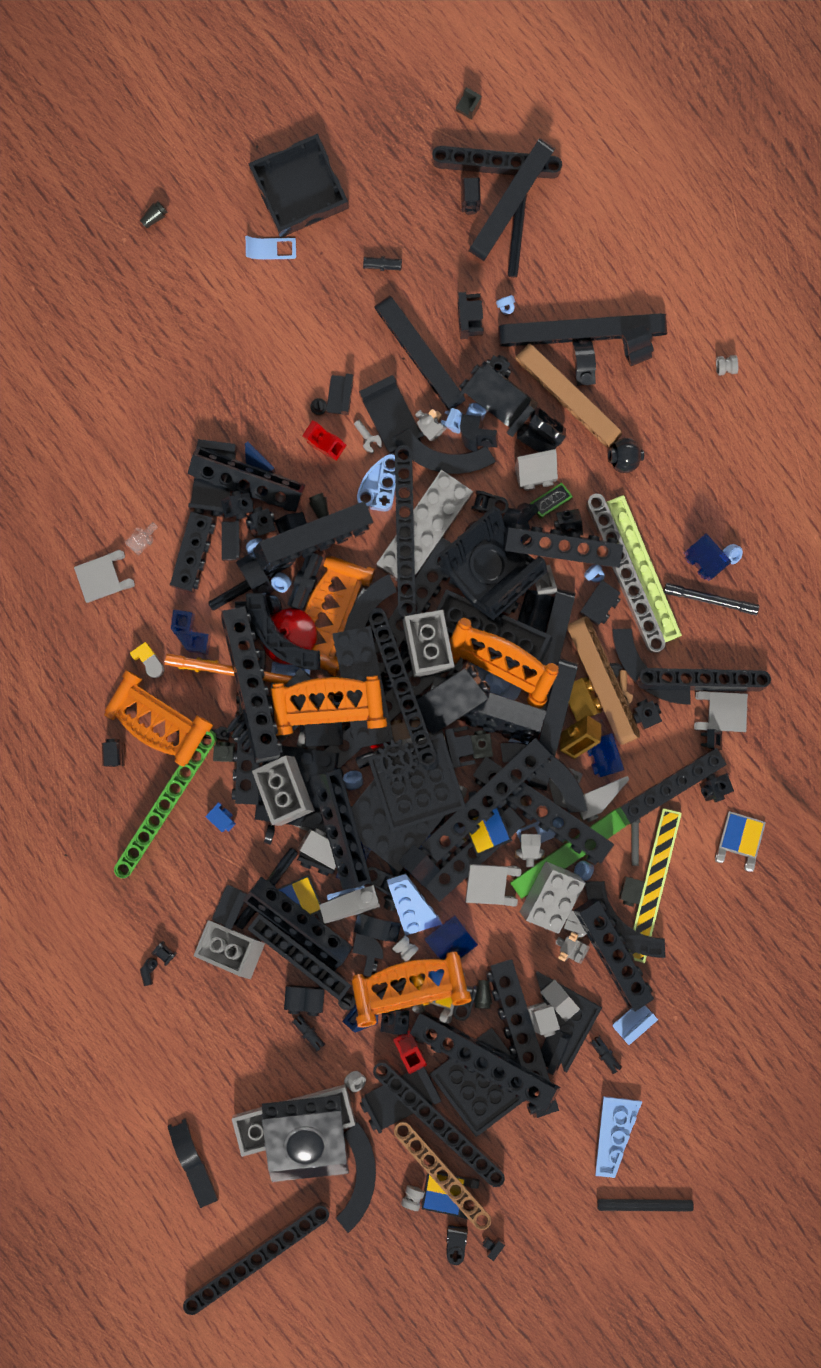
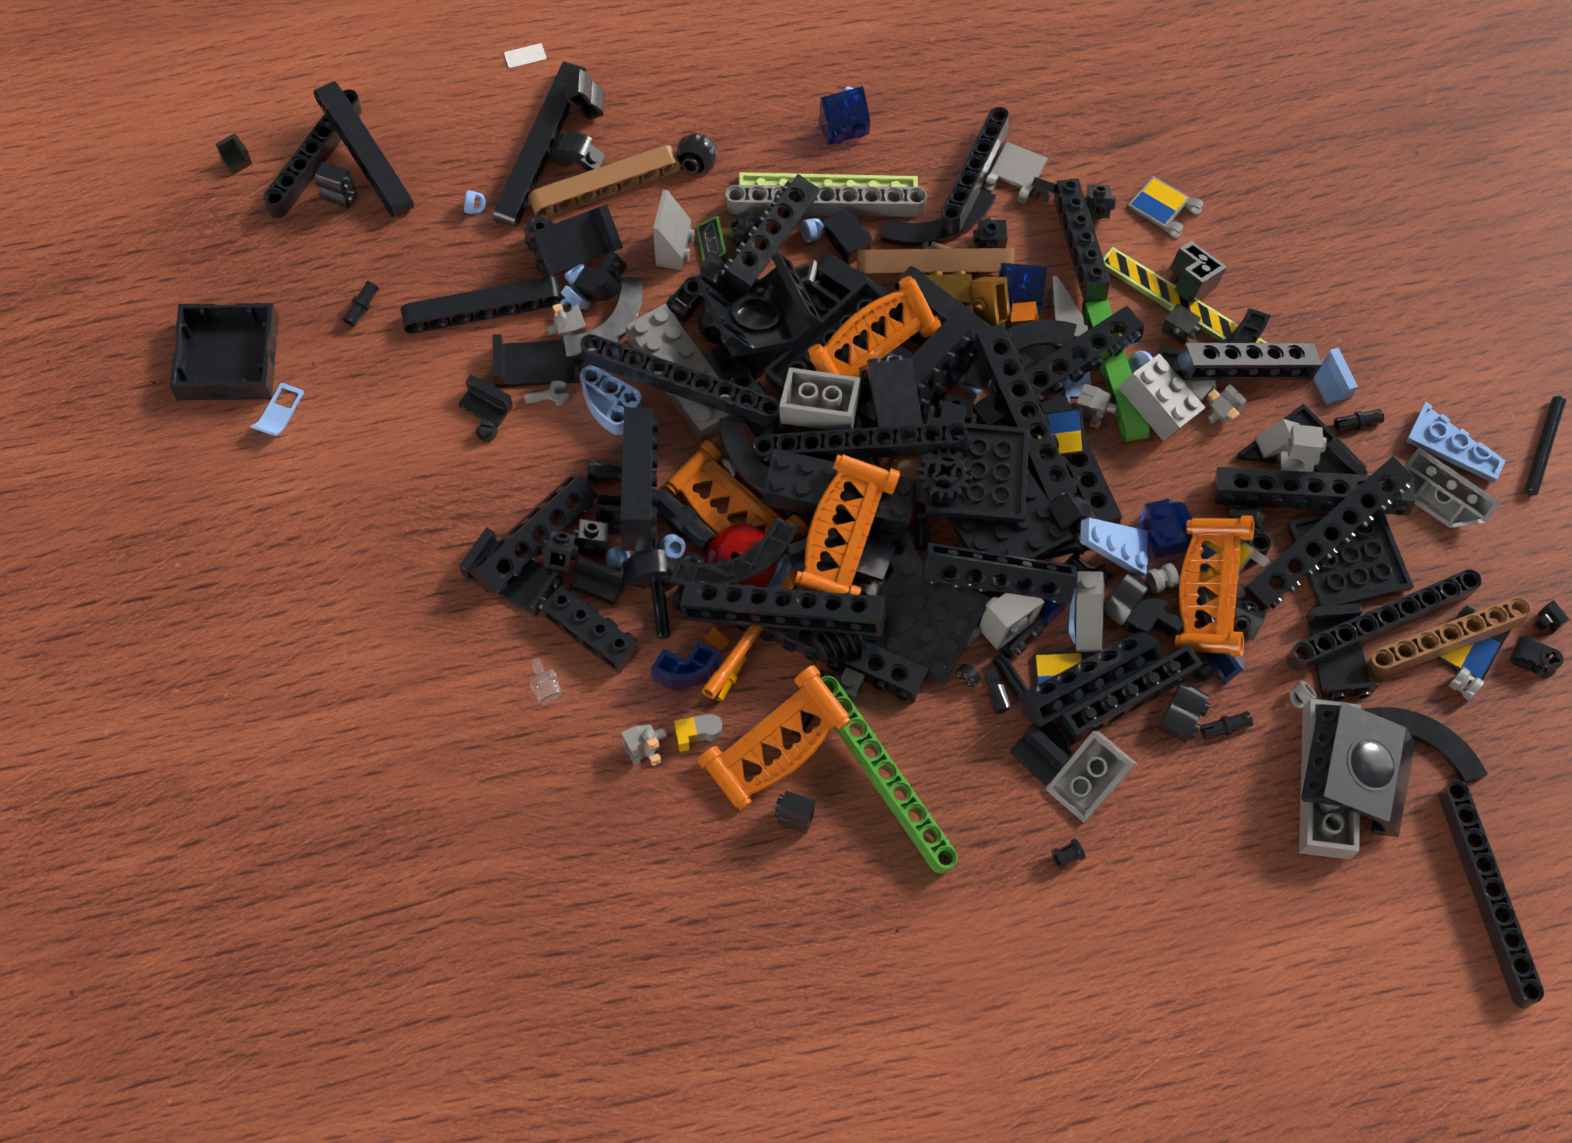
camera: 70 degrees left, 20 degrees down
light grey flag [74,550,135,603] -> none
pearl dark grey cone [140,201,168,228] -> none
black arm [140,958,158,986] -> none
black piece [167,1118,219,1208] -> none
blue brick [205,802,236,832] -> none
dark blue slope [245,441,275,473] -> none
light grey brick [252,756,314,826] -> none
red brick [302,420,347,461] -> none
red brick [393,1030,427,1074] -> none
black panel [457,292,484,339] -> none
light grey flag [465,864,521,906] -> none
black axle [508,194,527,278] -> none
black piece [517,407,566,453] -> none
dark grey piece [631,819,641,866] -> none
black piece [664,582,760,616] -> none
light grey wheel [716,355,738,376] -> none
none -> white sticker [504,43,546,68]
none -> light grey piece [621,724,667,766]
none -> orange piece [704,628,729,652]
none -> black bar [984,668,1011,714]
none -> orange panel [1011,302,1039,327]
none -> black brick [1169,241,1227,303]
none -> light grey wedge [1404,447,1500,528]

